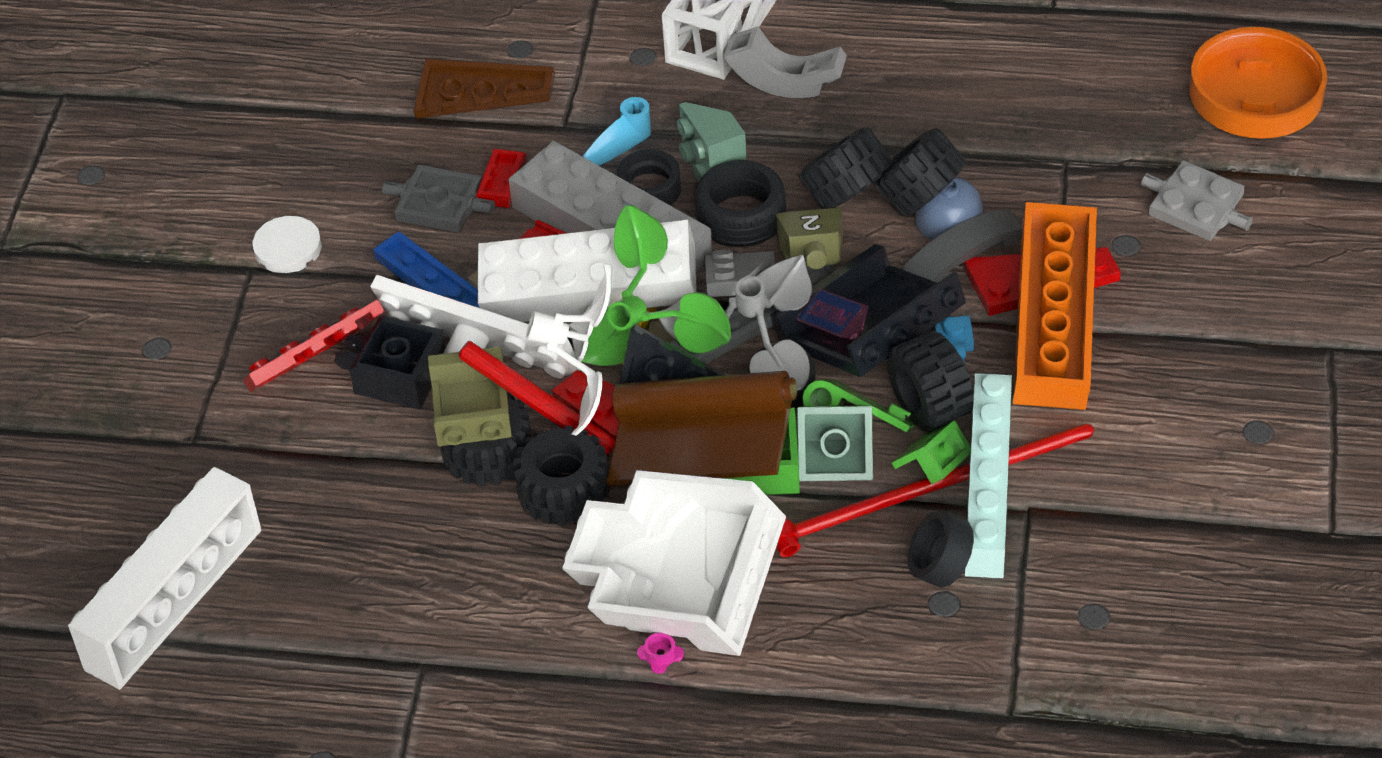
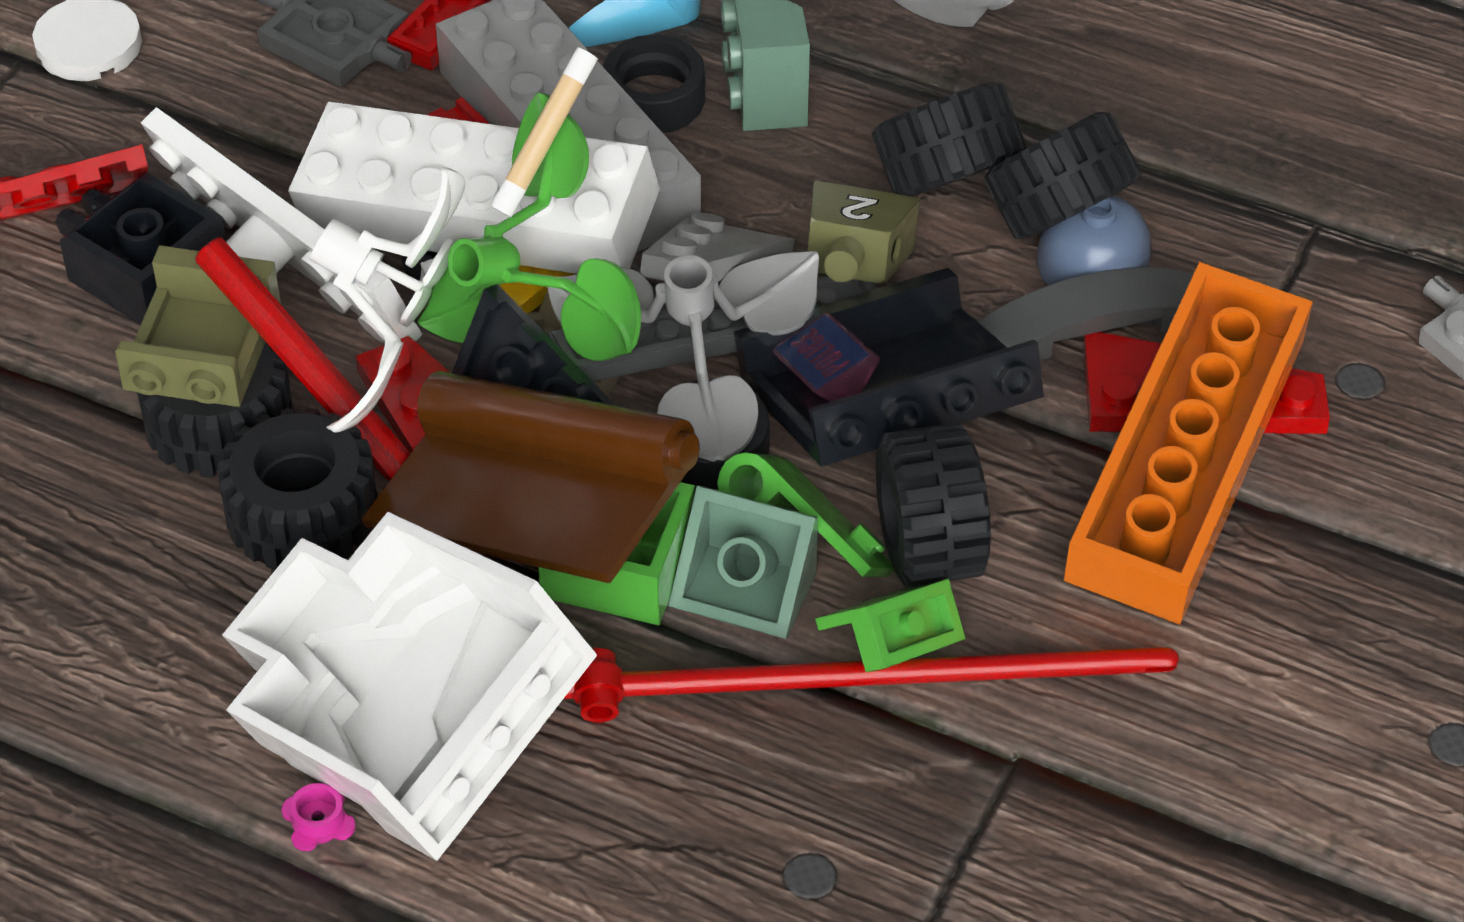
camera: 15 degrees right, 0 degrees up
blue plate [373,231,480,308] -> none
black tyre [695,160,786,247] -> none
black tyre [907,510,974,588] -> none
dark azure plate [934,316,974,364] -> none
light aqua arch [965,373,1012,578] -> none
none -> tan bar [490,47,598,217]

